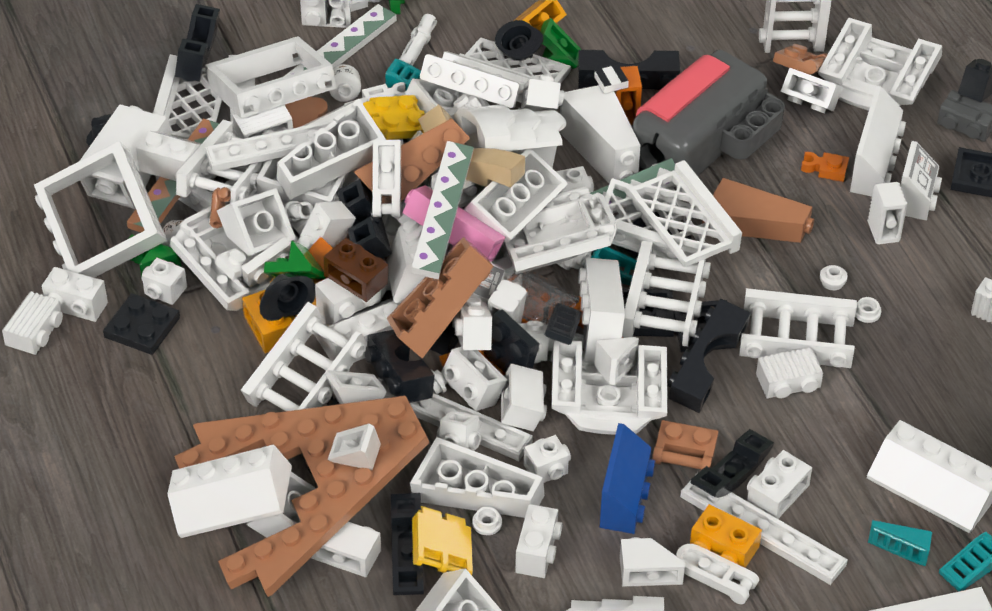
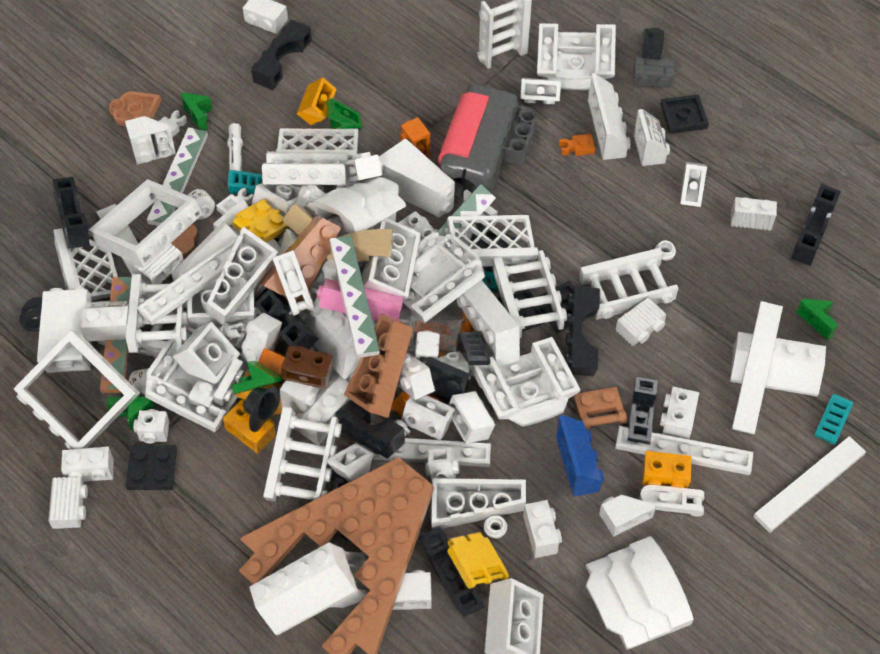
camera: 25 degrees left, 10 degrees up
nougat arm [210,187,231,228] -> none
white slope [328,424,381,470] -> none
black piece [495,20,543,61] -> none
white brick [524,435,571,483] -> none
black arch [578,50,680,90] -> none
white tile [594,64,629,94] -> none
white slope [594,337,639,385] -> none
white fence [628,160,742,268] -> none
nougat slope [702,178,814,243] -> none
nougat plate [773,44,828,75] -> none
white plate [820,265,848,290] -> none
white brick [867,182,908,244] -> none
teal slope [868,520,932,566] -> none
none -> white slope [680,162,707,207]
none -> white tile [732,301,783,435]

